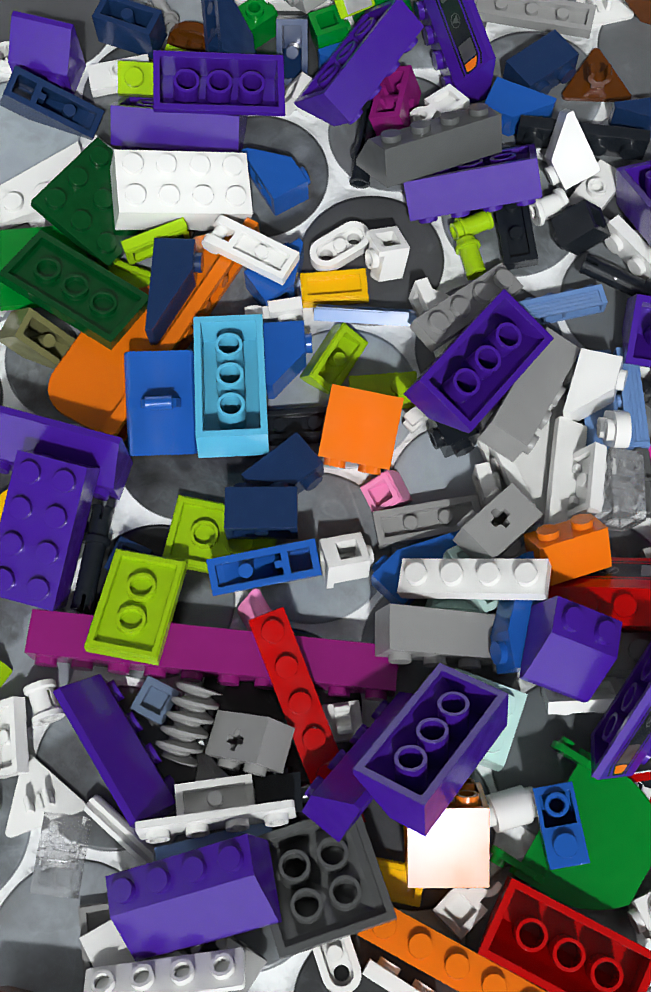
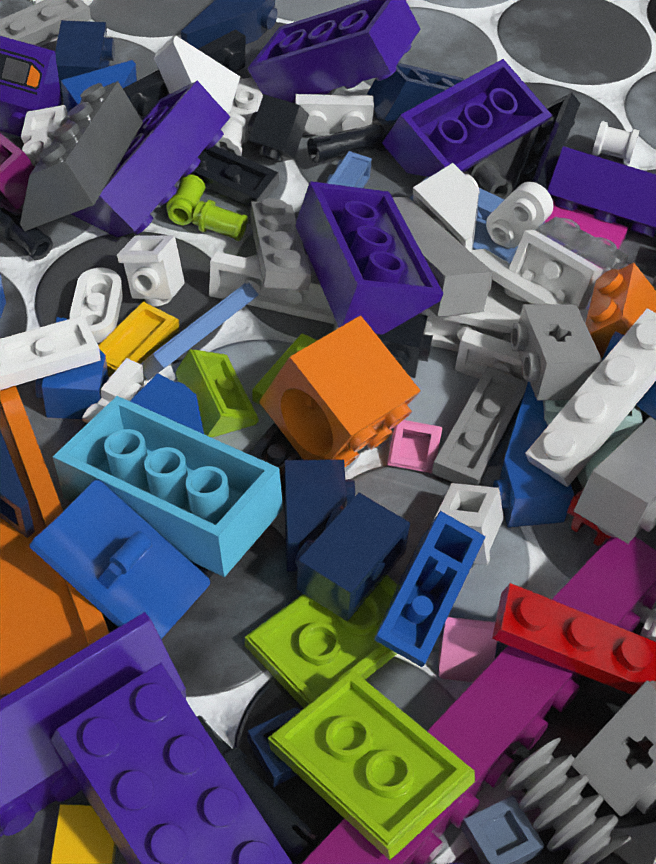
camera: 60 degrees left, 20 degrees down
reddish brown piece [562,48,632,102] -> none

